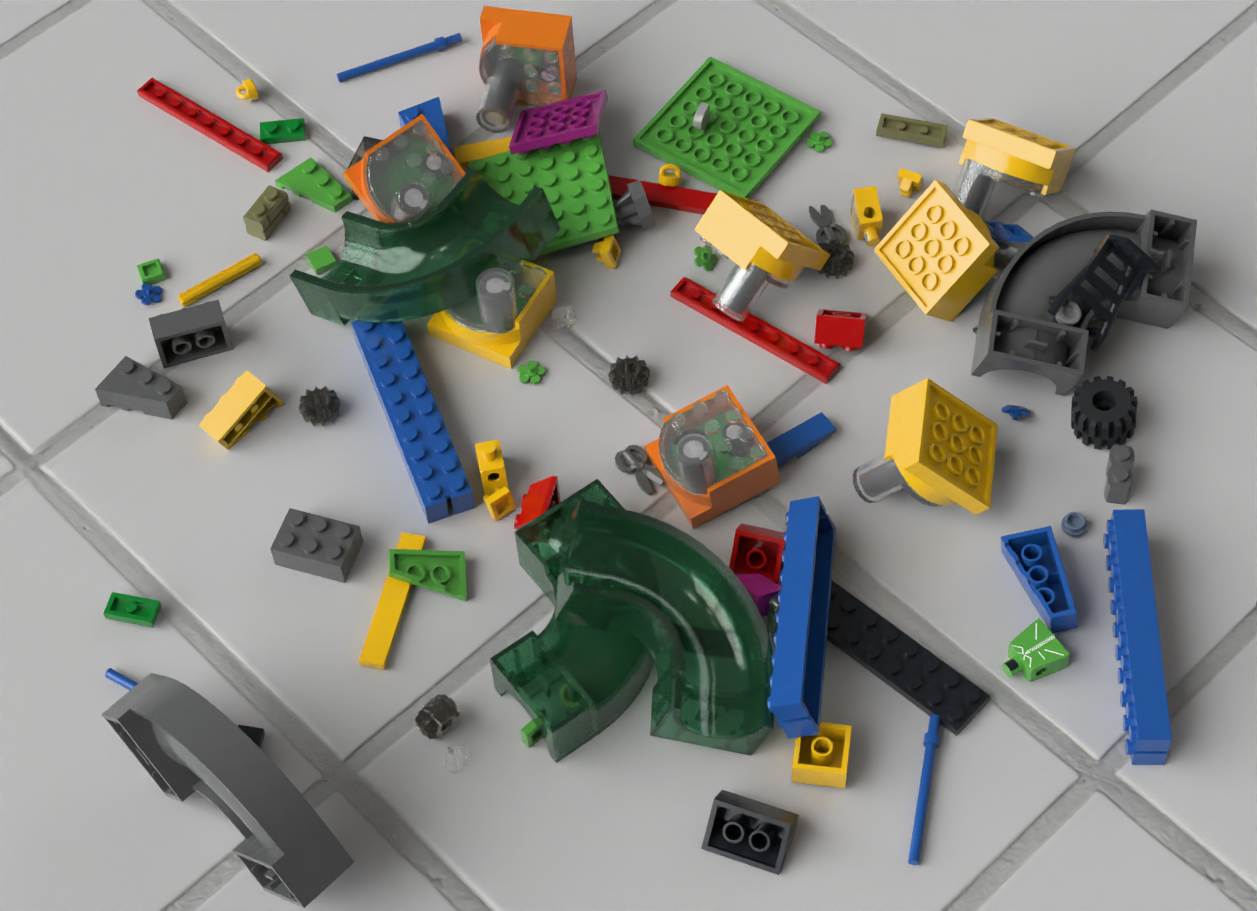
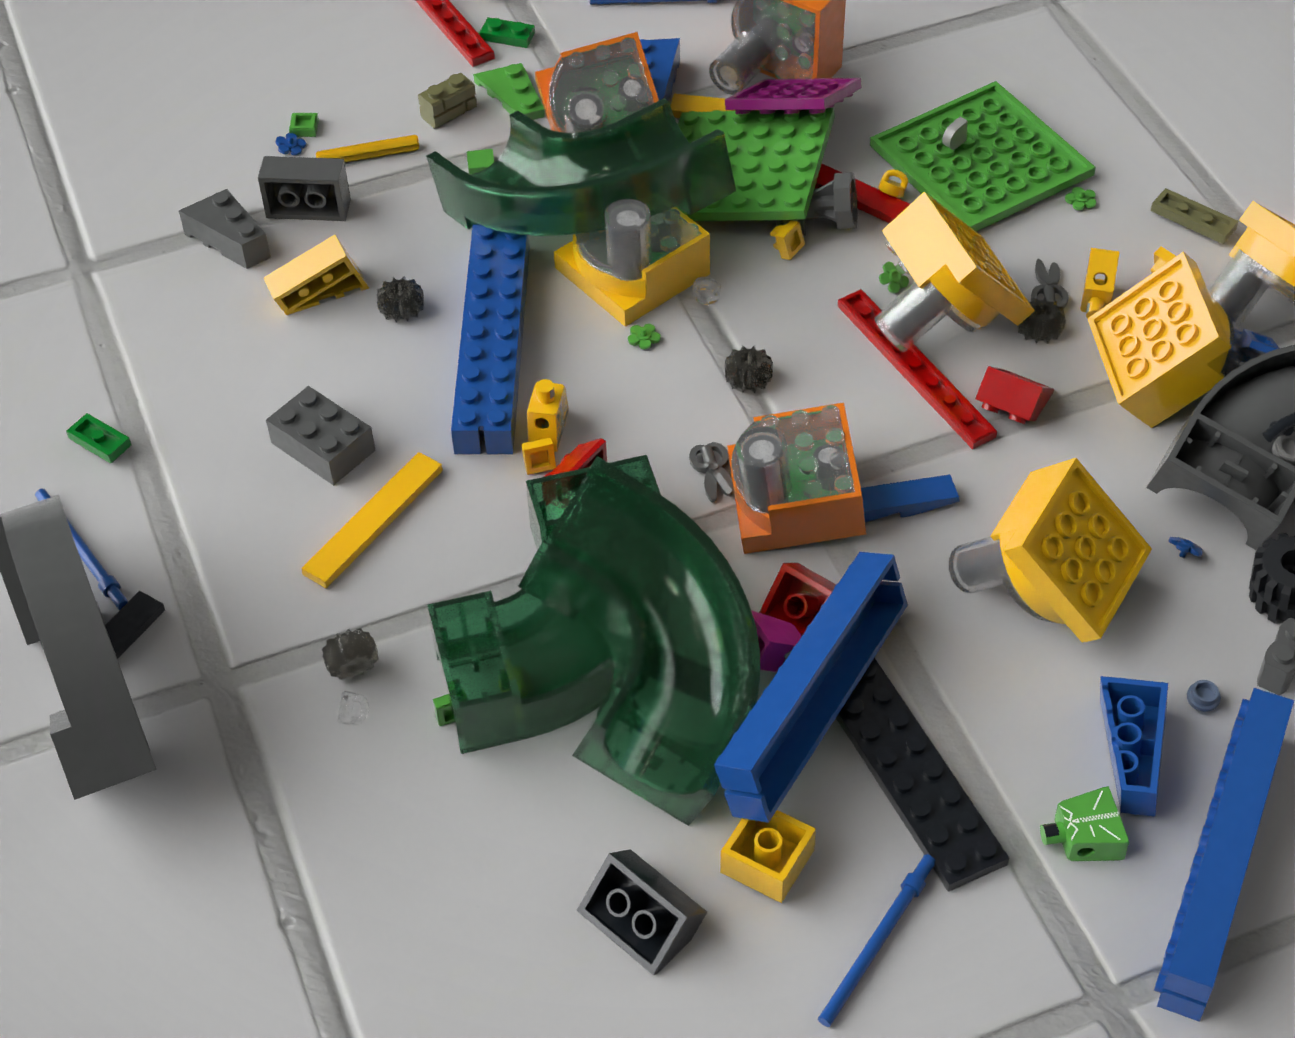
camera: 20 degrees right, 5 degrees down
bright green wing [388,549,467,601] -> none

